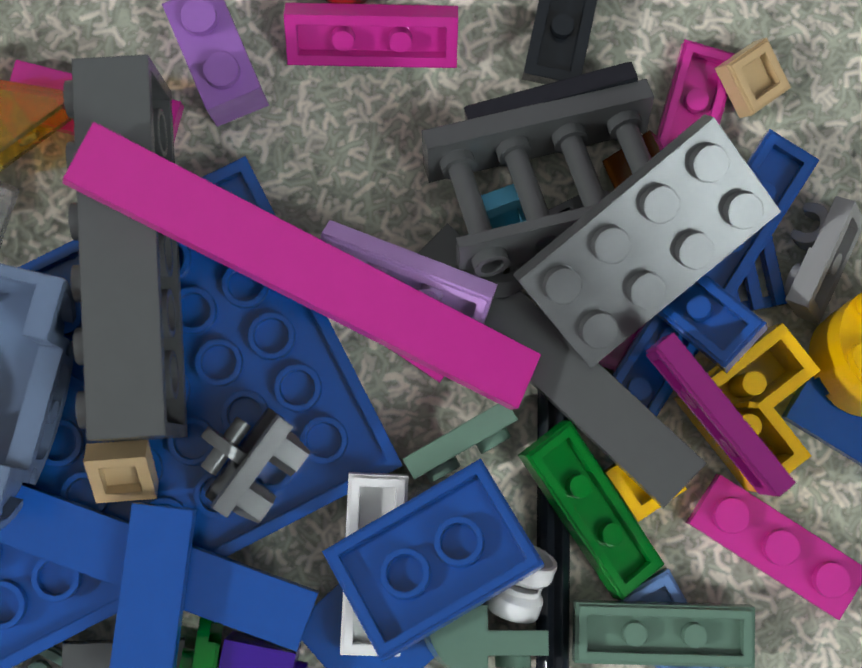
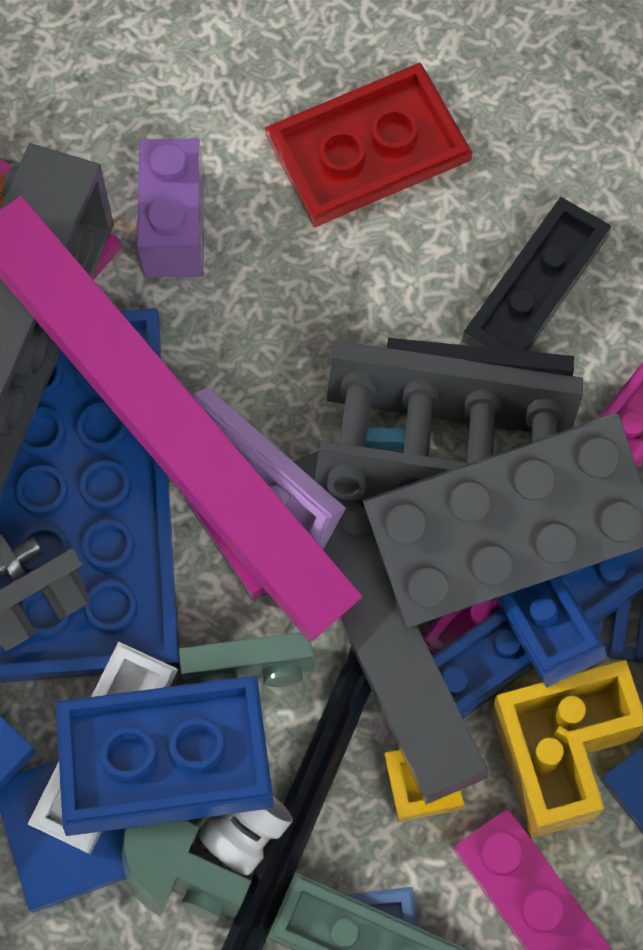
camera: 30 degrees right, 15 degrees down
dark pink plate [284,3,458,68] -> none
green tile [518,421,664,600] -> none
magenta tile [646,333,796,497] -> none

